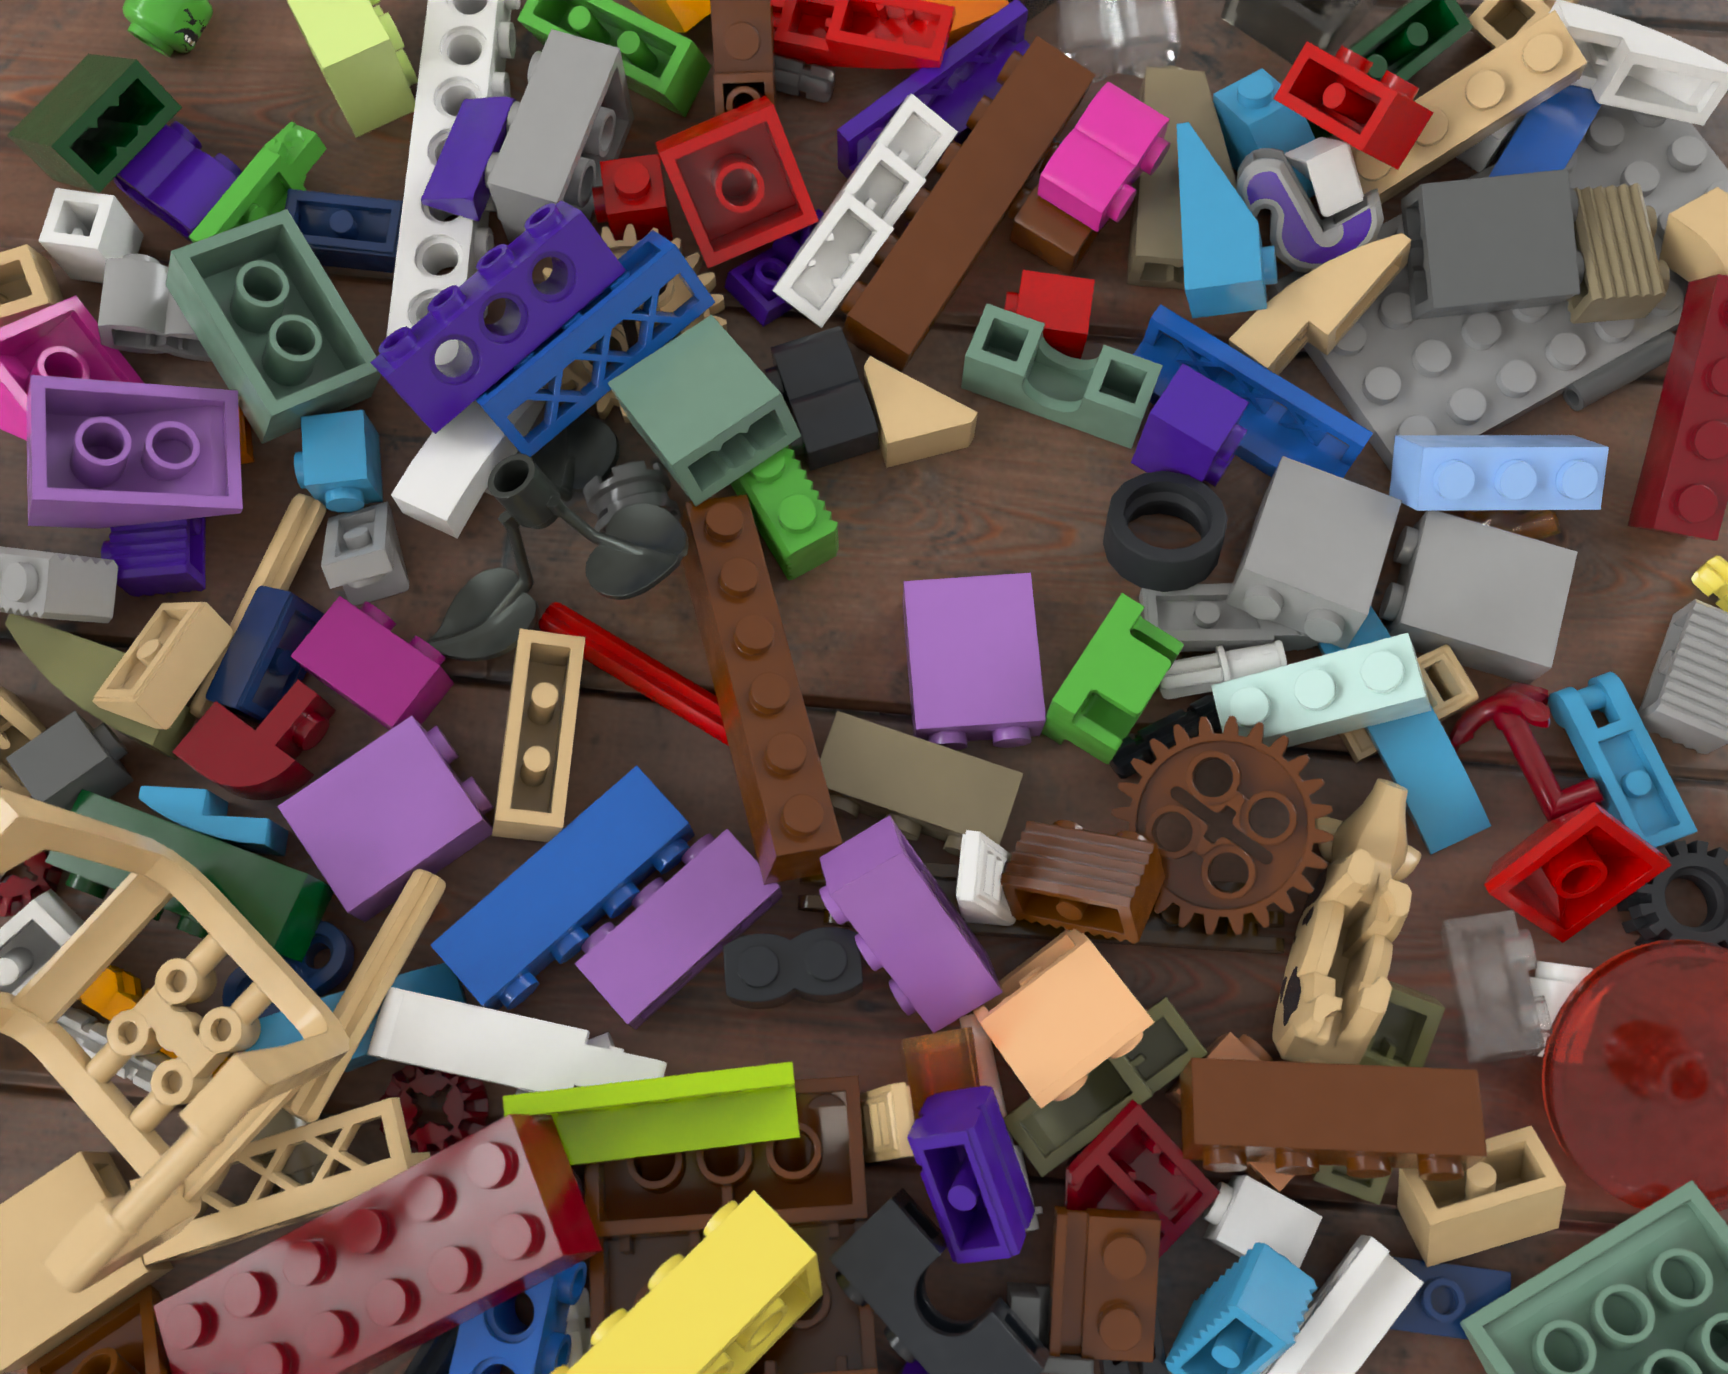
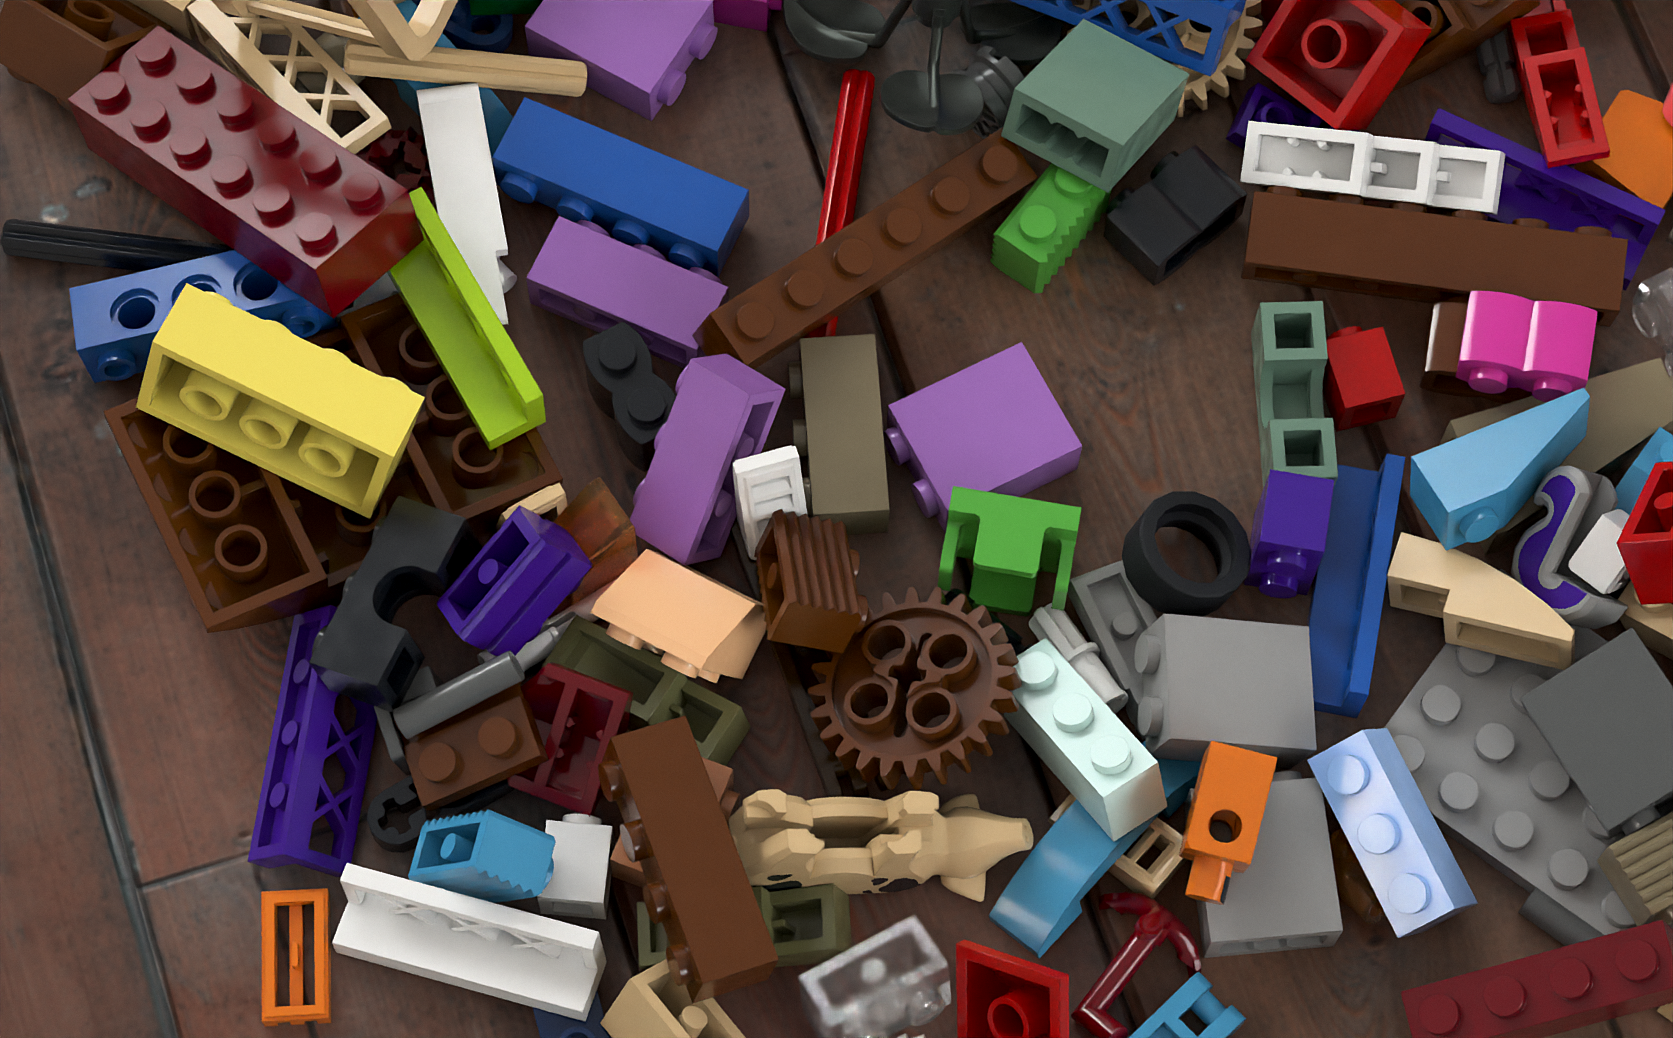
camera: 65 degrees right, 5 degrees down
tan brick [492,628,585,842] -> none
tan slope [864,356,978,468] -> none
none -> dark grey piece [393,650,525,739]
none -> orange torso [1179,741,1278,905]

